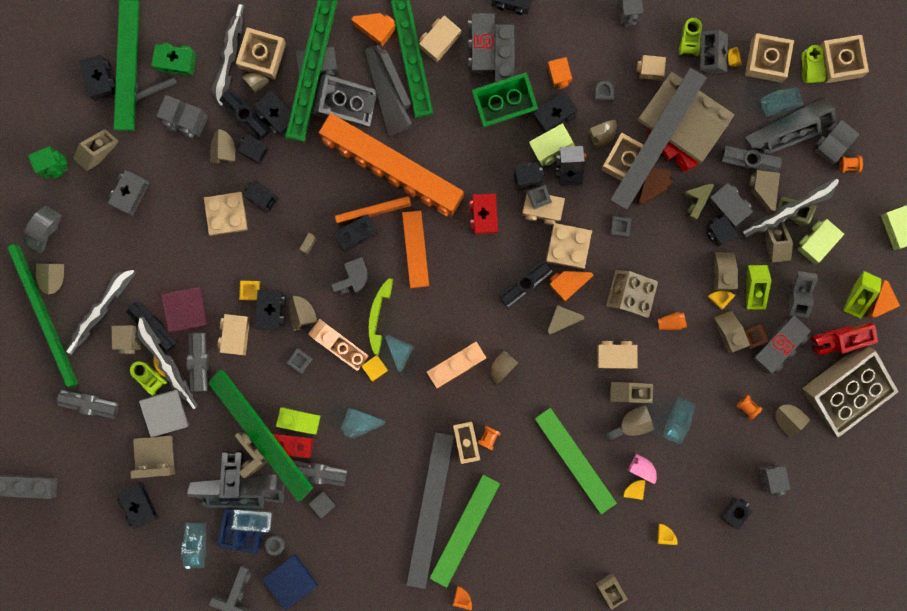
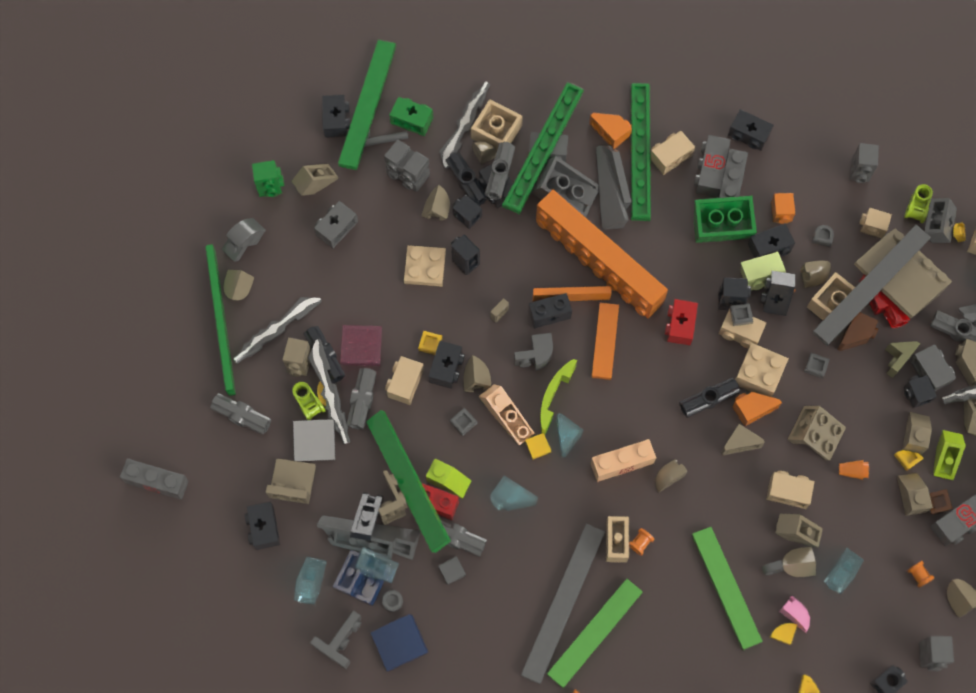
camera: 10 degrees right, 15 degrees down
none -> dark grey piece [485,141,515,200]

